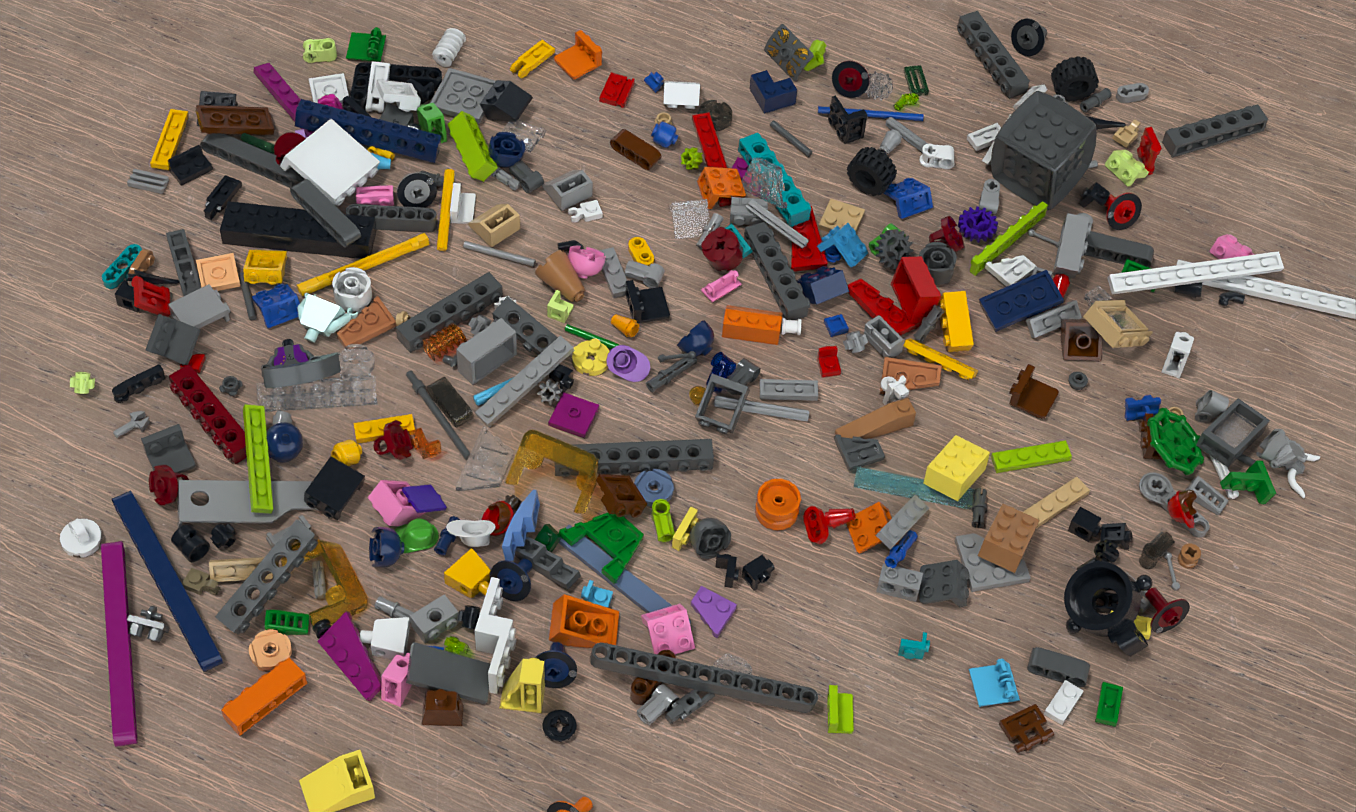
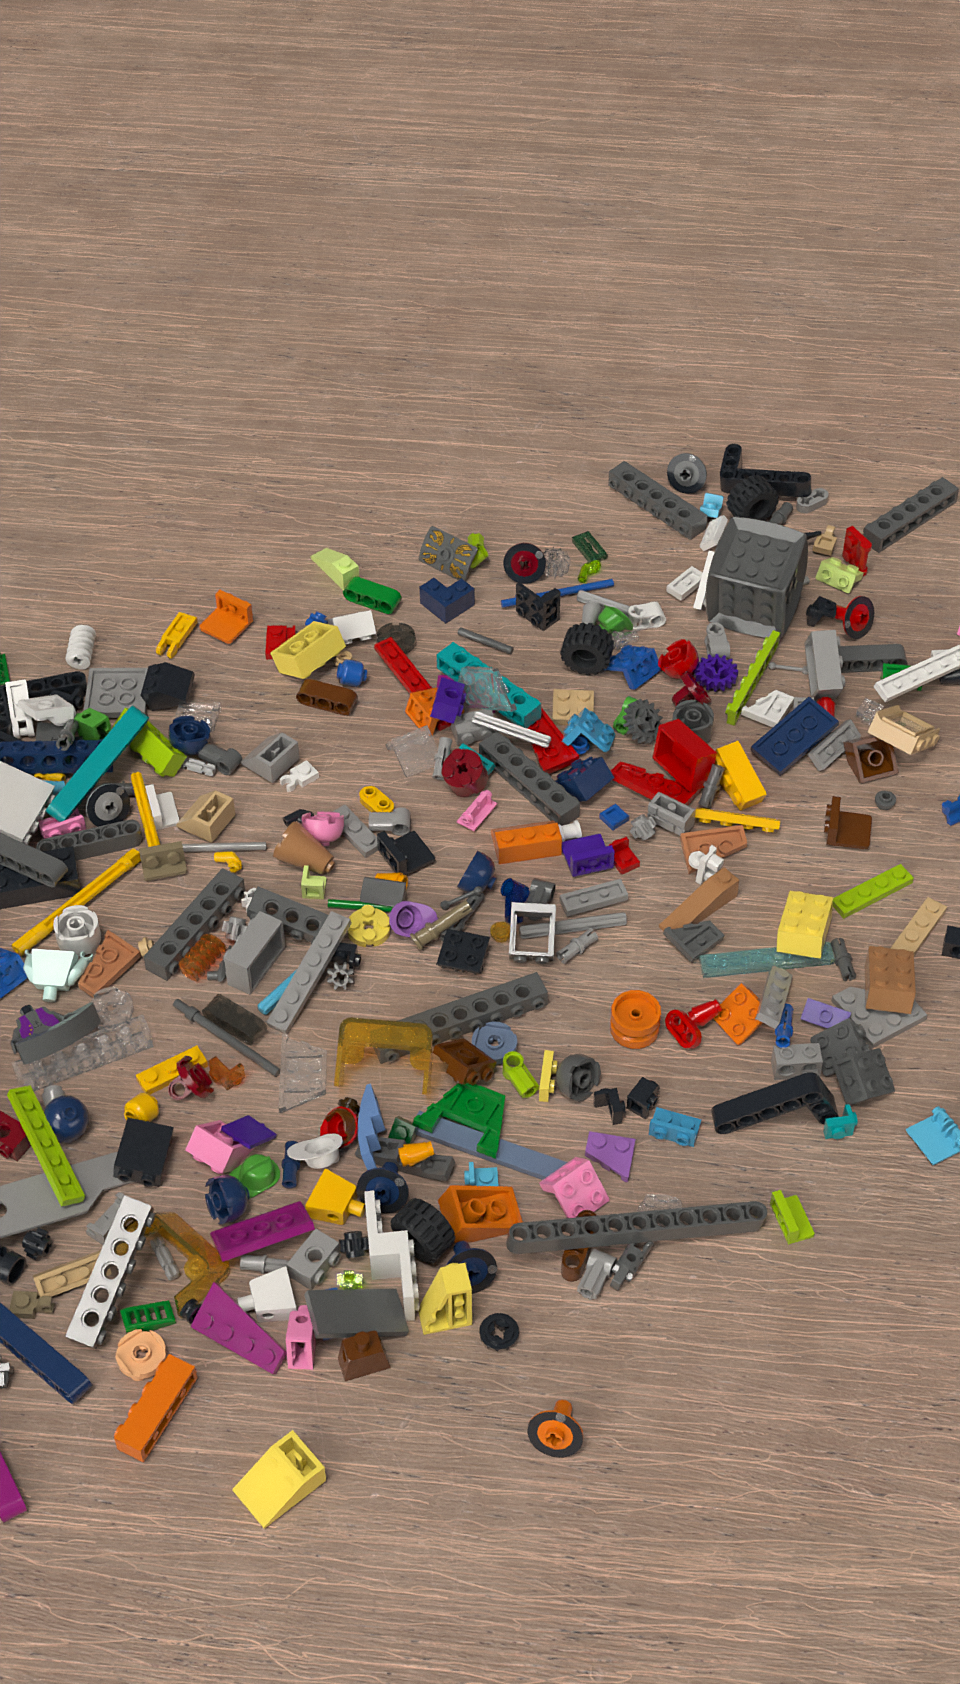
camera: 15 degrees left, 5 degrees down
magenta plate [548,392,599,438] -> none
lime gear [681,147,703,170] -> none
none -> teal beam [45,705,149,822]
none -> dark grey pin [56,719,79,751]
none -> dark tan bracket [139,841,187,881]
none -> magenta tile [210,1201,315,1262]
none -> yellow arm [214,851,242,873]
none -> light yellow brick [271,621,346,679]
none -> yellowish green slope [311,548,359,590]
none -> green beam [343,577,402,614]
none -> dark grey slope [360,877,406,907]
none -> black tyre [390,1198,455,1264]
none -> light orange cone [398,1141,434,1167]
none -> dark tan pin [409,900,473,951]
none -> dark purple brick [430,677,467,724]
none -> black hinge [436,929,490,975]
none -> light grey pin [556,928,598,964]
none -> dark purple bracket [562,834,614,877]
none -> bright green piece [598,605,634,635]
none -> clear cone [611,631,639,650]
none -> dark azure bracket [649,1107,702,1147]
none -> red cylinder [658,639,699,679]
none -> medium azure bracket [700,493,724,518]
none -> black beam [711,1072,839,1134]
none -> black beam [720,444,812,497]
none -> plate [801,998,851,1029]
none -> dark grey bracket [832,1048,895,1106]

